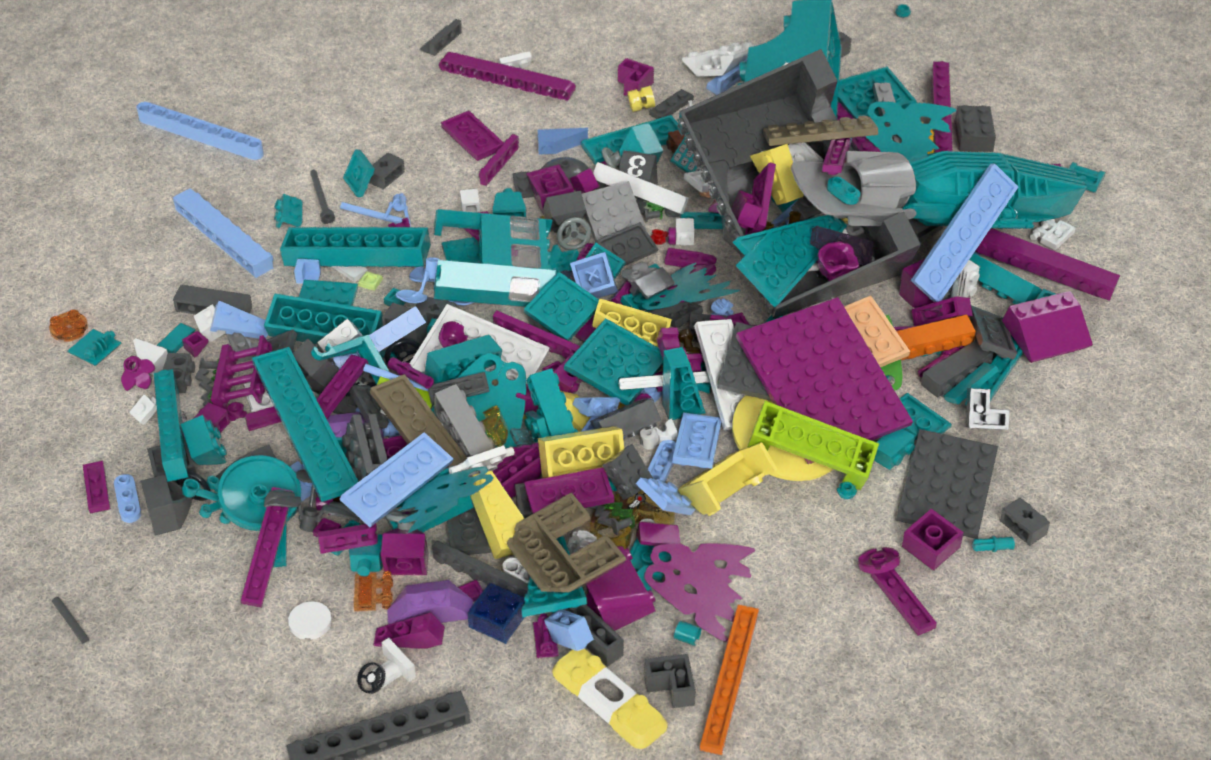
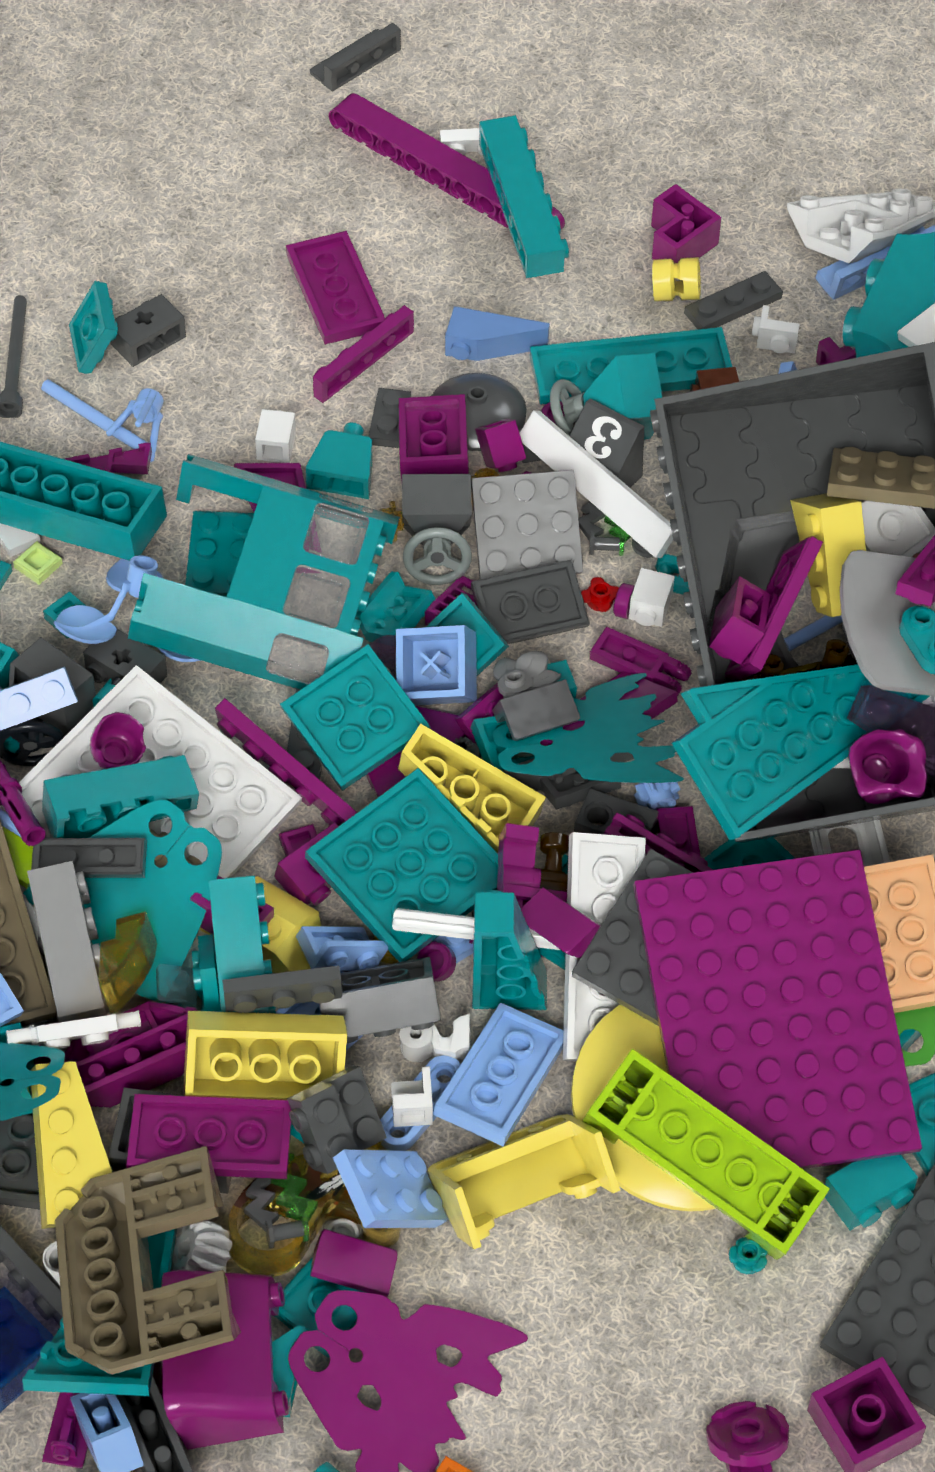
camera: 15 degrees right, 10 degrees up
none -> dark grey plate [222,965,342,1013]
none -> white panel [391,1066,433,1127]
none -> teal brick [479,115,569,278]
none -> magenta slope [521,887,600,958]

